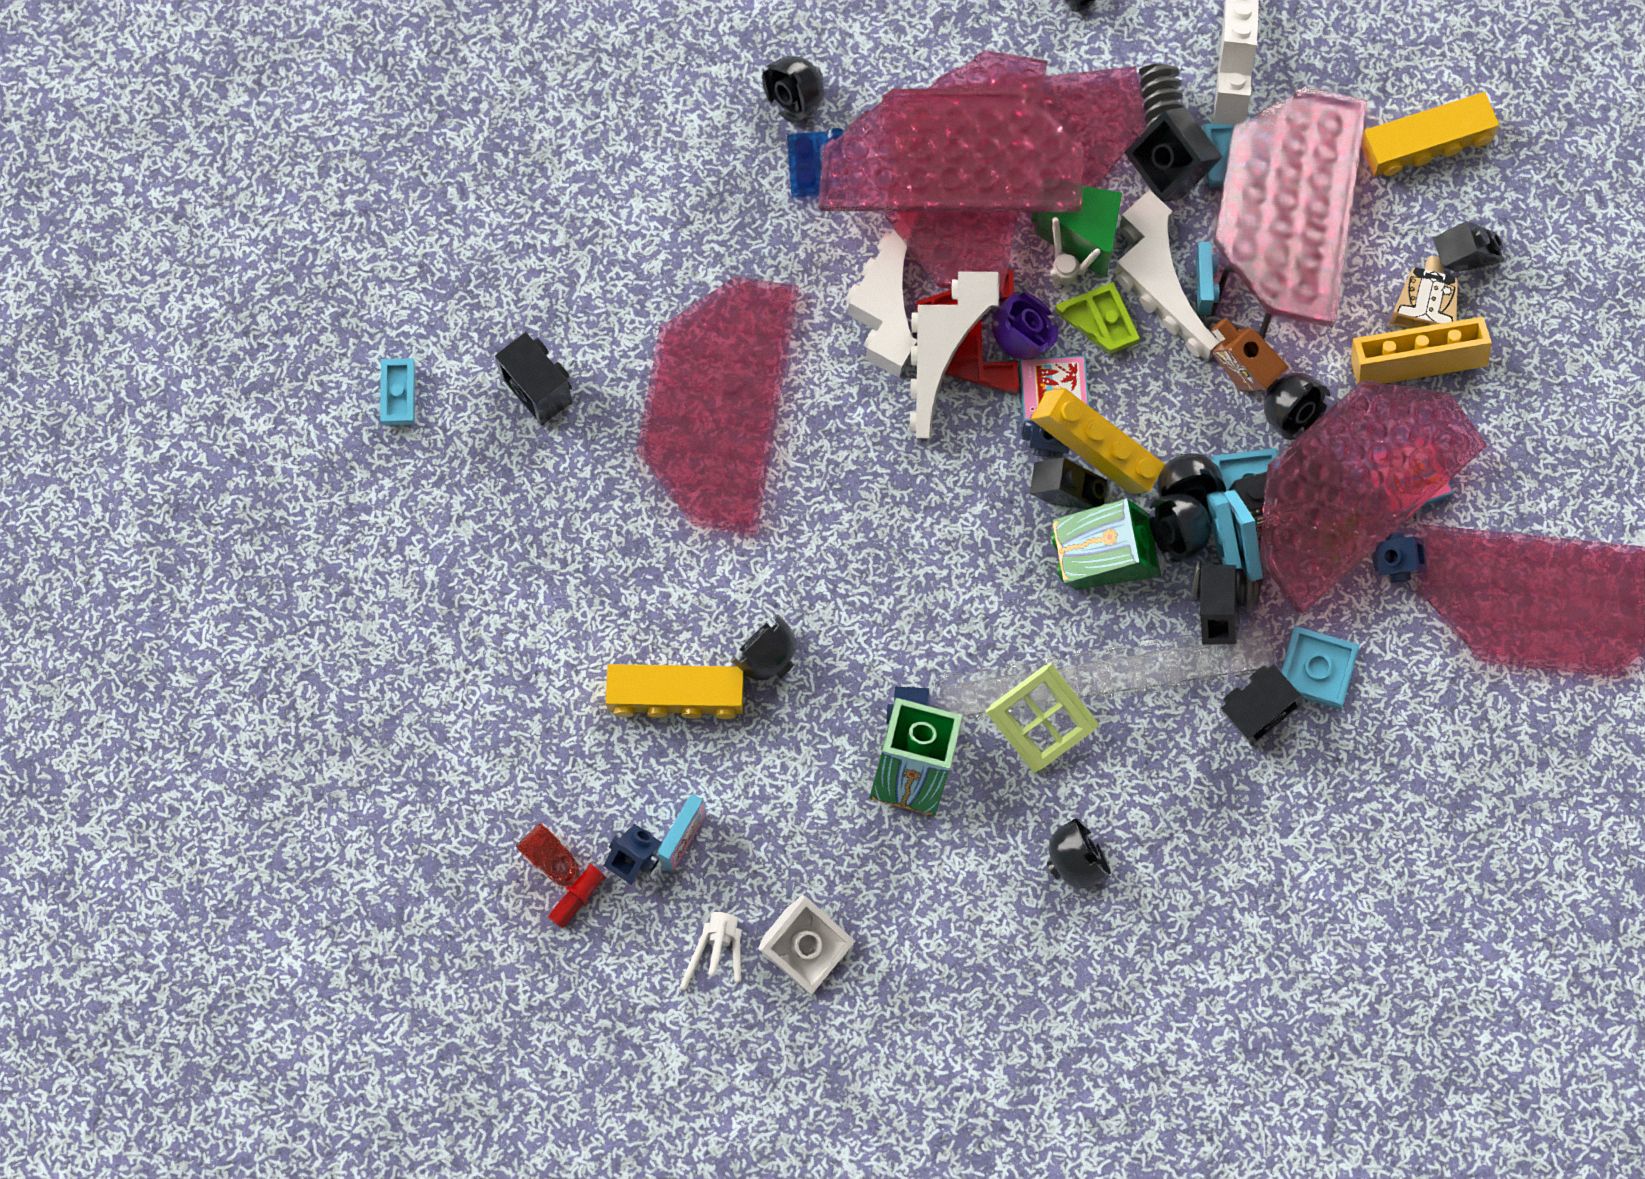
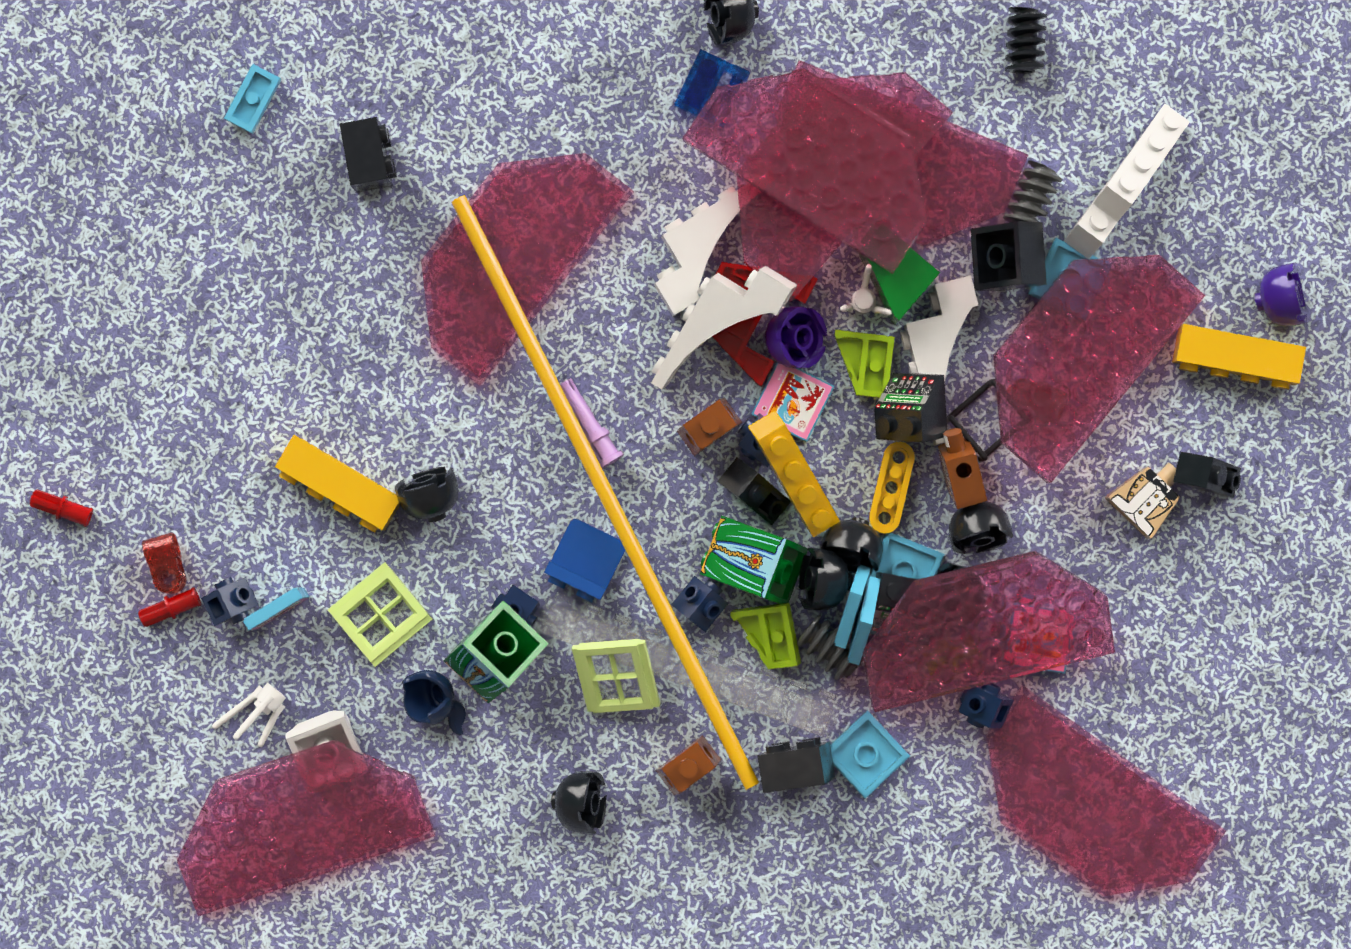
camera: 30 degrees right, 15 degrees up
medium azure plate [1195,242,1219,315] -> none
black slope [1200,565,1240,645] -> none
yellow brick [1351,317,1492,388] -> none
none -> red axle [30,490,94,527]
none -> clear pink plate [177,740,435,916]
none -> yellowish green piece [327,562,433,667]
none -> dark blue hair [402,670,466,736]
none -> yellow piece [451,195,759,790]
none -> blue bracket [544,519,625,603]
none -> lavender pin [560,378,624,469]
none -> dark orange torso [655,735,721,795]
none -> dark blue brick [671,576,729,632]
none -> dark orange torso [677,397,743,457]
none -> lime wing [730,603,801,669]
none -> yellow plate [869,442,915,534]
none -> black slope [874,372,947,443]
none -> dark purple cylinder [1255,263,1307,326]

